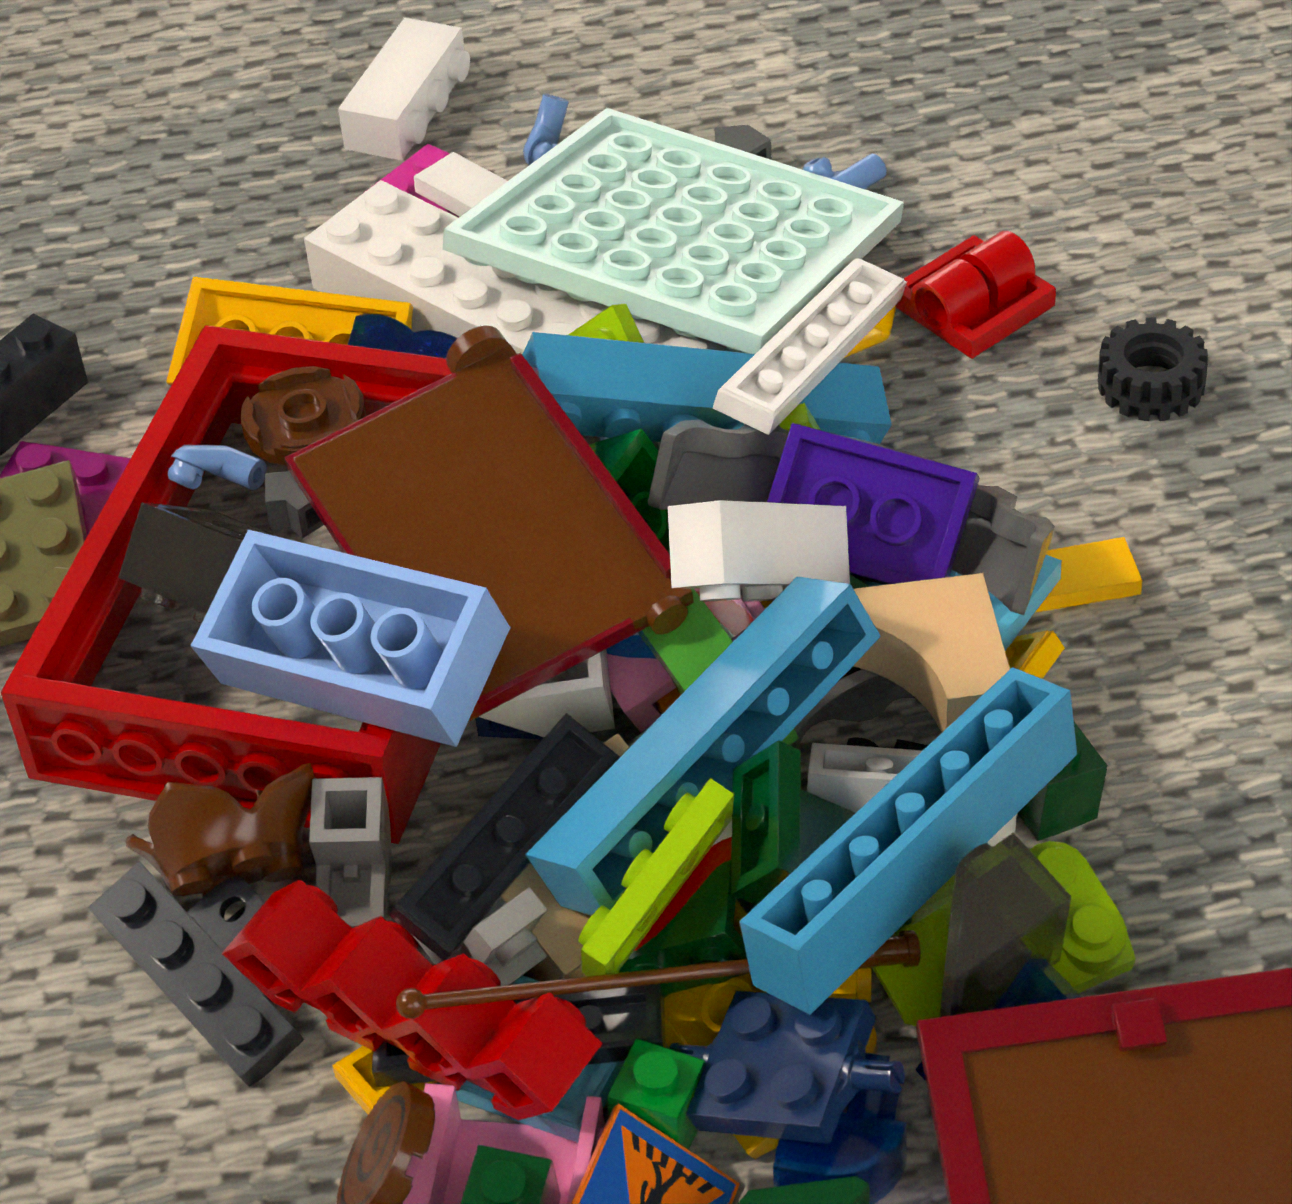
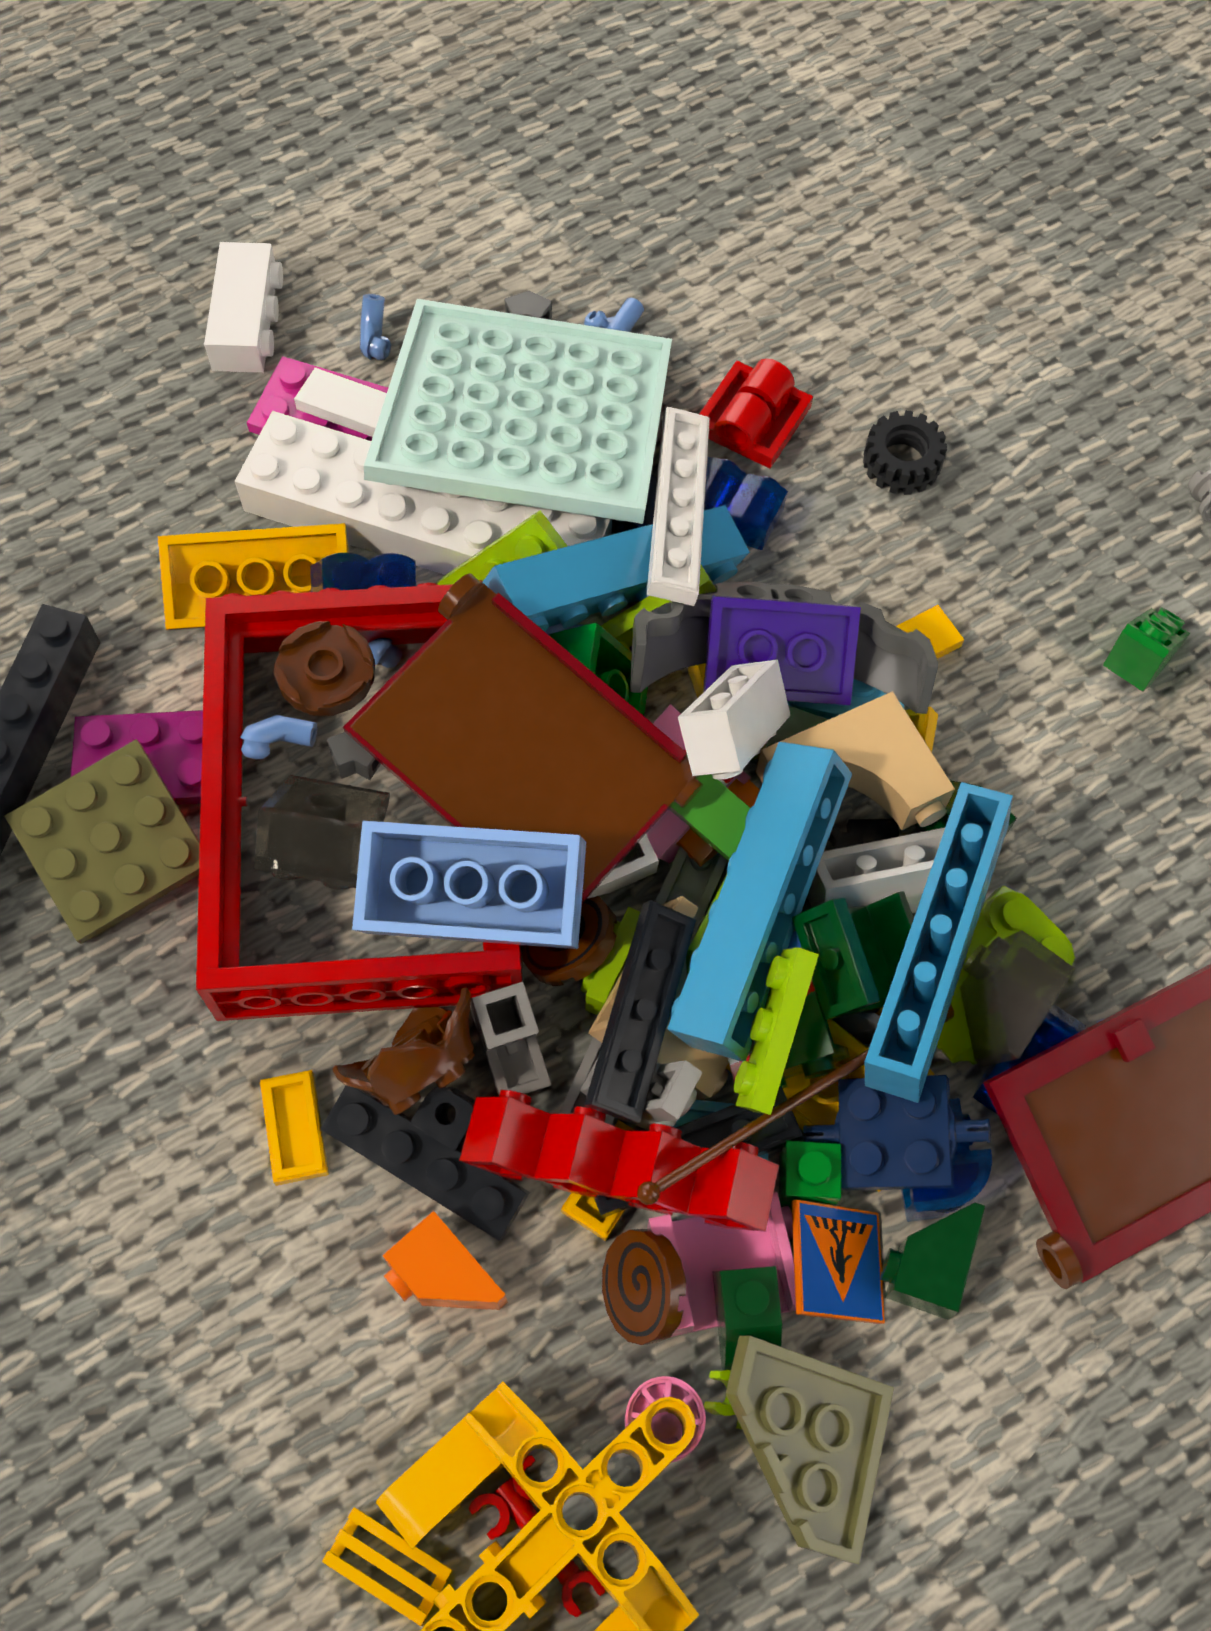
camera: 25 degrees left, 20 degrees up
none -> yellow tile [260,1070,329,1186]
none -> orange slope [382,1211,508,1310]
none -> reddish brown tile [521,896,617,986]
none -> clear blue brick [704,457,788,550]

